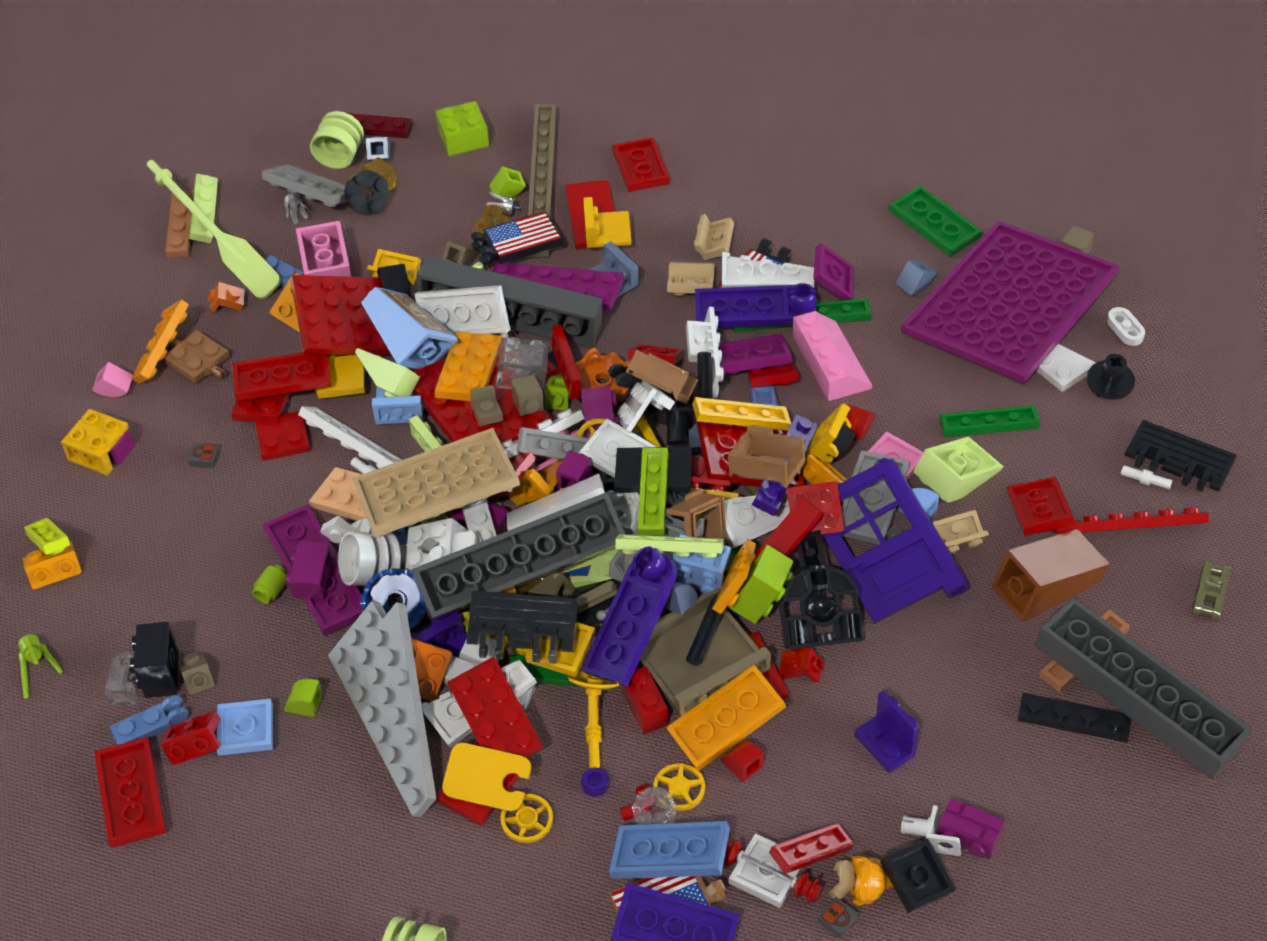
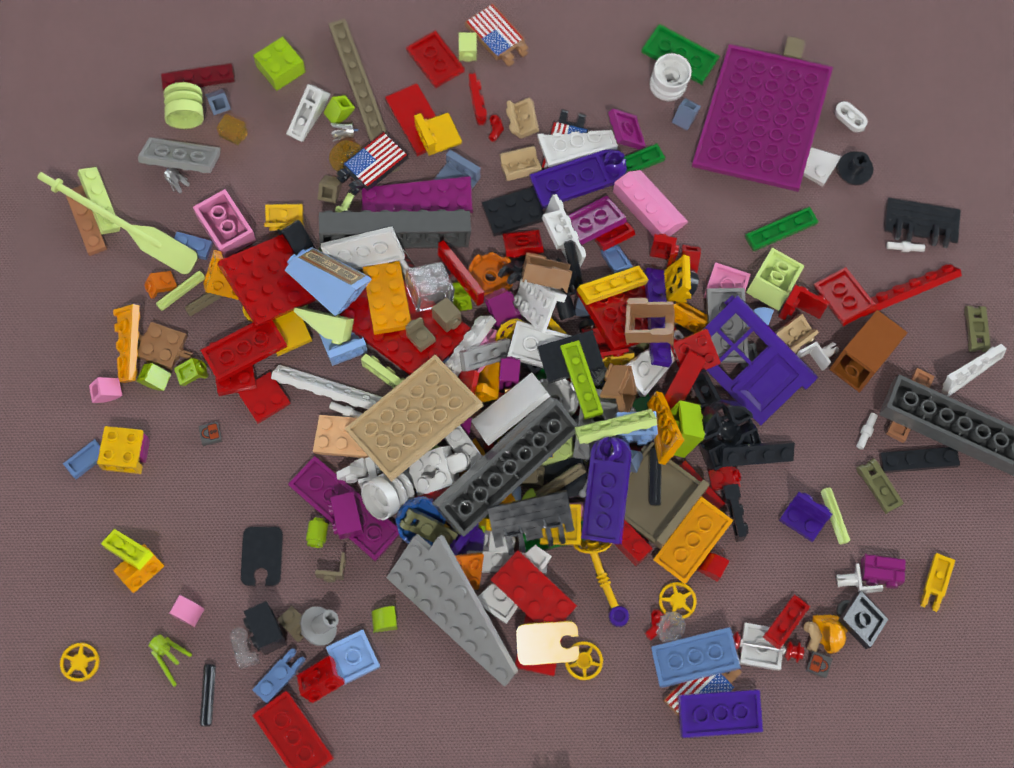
camera: 25 degrees left, 20 degrees up
black plate [344,171,389,215] -> none
none -> medium blue tile [63,439,100,479]
none -> lime brick [136,363,171,391]
none -> yellowish green axle [156,271,205,311]
none -> bright pink brick [170,595,204,627]
none -> lime bracket [174,358,209,386]
none -> dark tan axle [185,293,223,316]
none -> black axle [200,664,216,727]
none -> black piece [240,527,283,586]
none -> white slope [286,84,330,142]
none -> light grey piece [300,607,339,646]
none -> dark tan bracket [315,552,346,582]
none -> olive plate [399,507,458,546]
none -> yellowish green brick [459,33,477,62]
none -> tile [465,3,528,67]
none -> red plate [468,73,487,126]
none -> black plate [482,187,544,237]
none -> red arm [488,115,504,142]
none -> white wheel [649,53,692,101]
none -> red bracket [650,234,679,269]
none -> black plate [719,441,795,467]
none -> black plate [720,484,749,542]
none -> red bracket [778,285,829,320]
none -> white bracket [797,342,839,371]
none -> yellowish green axle [821,488,850,544]
none -> white bar [856,413,878,450]
none -> olive plate [856,458,904,514]
none -> yellow hinge [920,553,955,612]
none -> white wing [941,344,1006,397]

